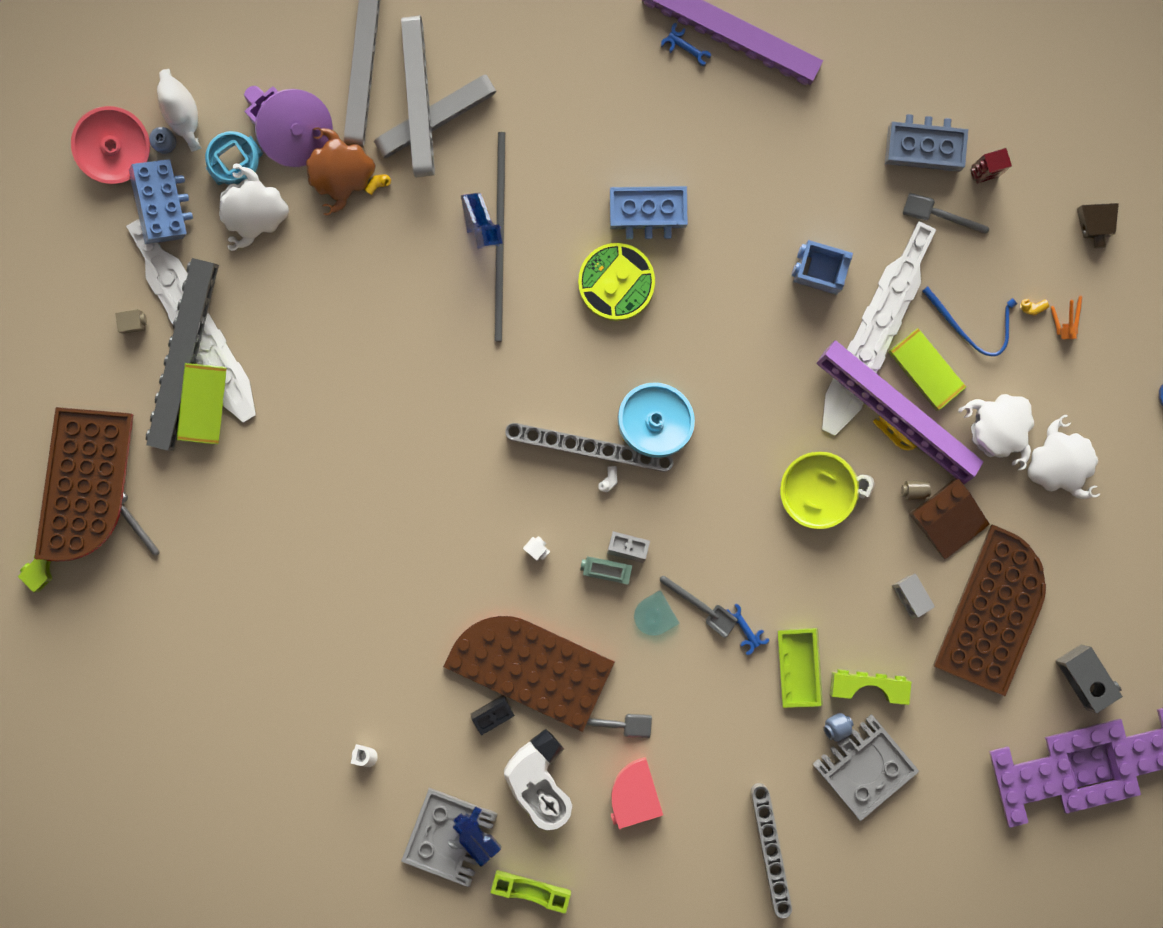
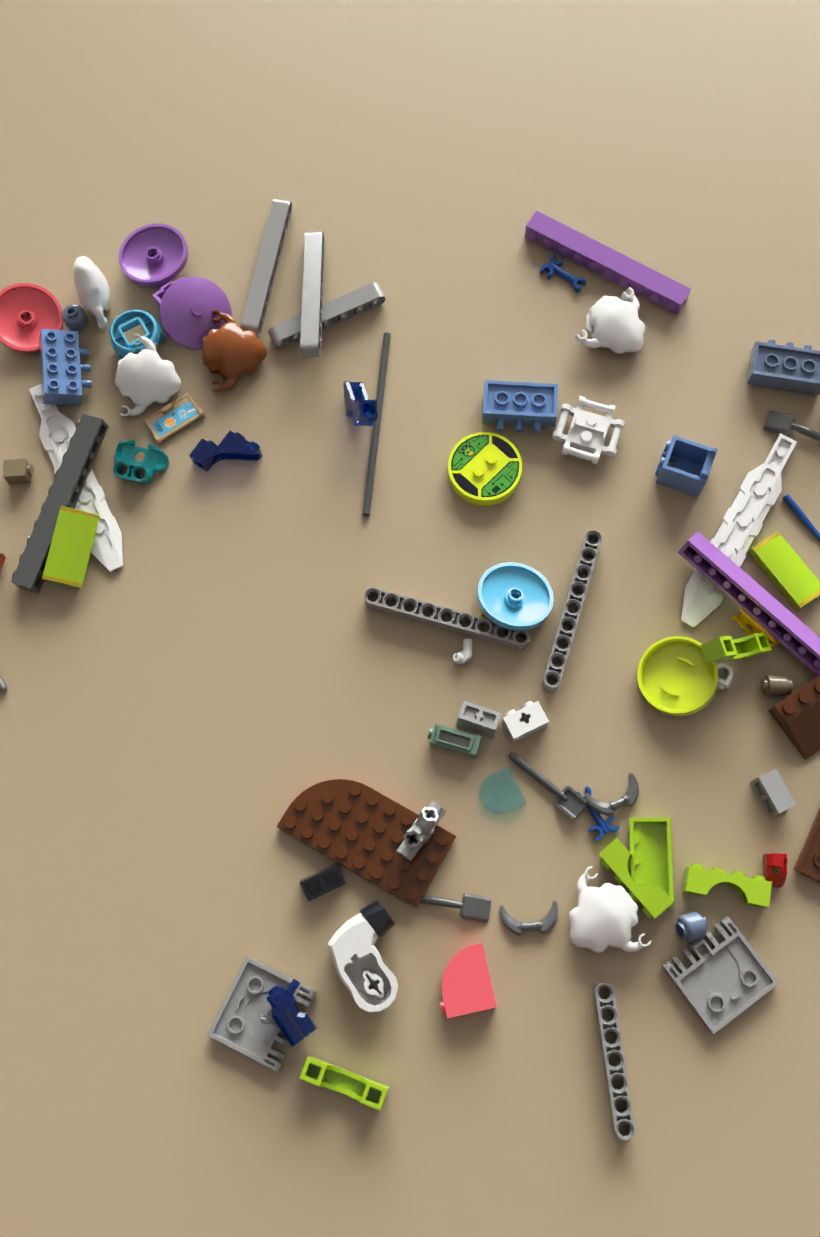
camera: 10 degrees right, 15 degrees down
white plate [351,744,377,767] -> none
yellow arm [364,174,391,195] -> none
white plate [523,536,550,561] -> none
none -> teal piece [113,440,169,485]
none -> medium lavender dish [119,224,189,287]
none -> door [144,393,205,444]
none -> clear blue arch [189,431,262,472]
none -> light grey piece [397,801,446,862]
none -> dark grey piece [500,901,558,936]
none -> white brick [502,701,549,742]
none -> light grey beam [542,530,602,692]
none -> white brick [552,396,626,465]
none -> white piece [568,867,651,953]
none -> white piece [575,287,645,354]
none -> dark grey piece [585,773,639,816]
none -> lime arch [599,838,675,920]
none -> lime arch [701,632,772,664]
none -> red rock [763,853,788,888]

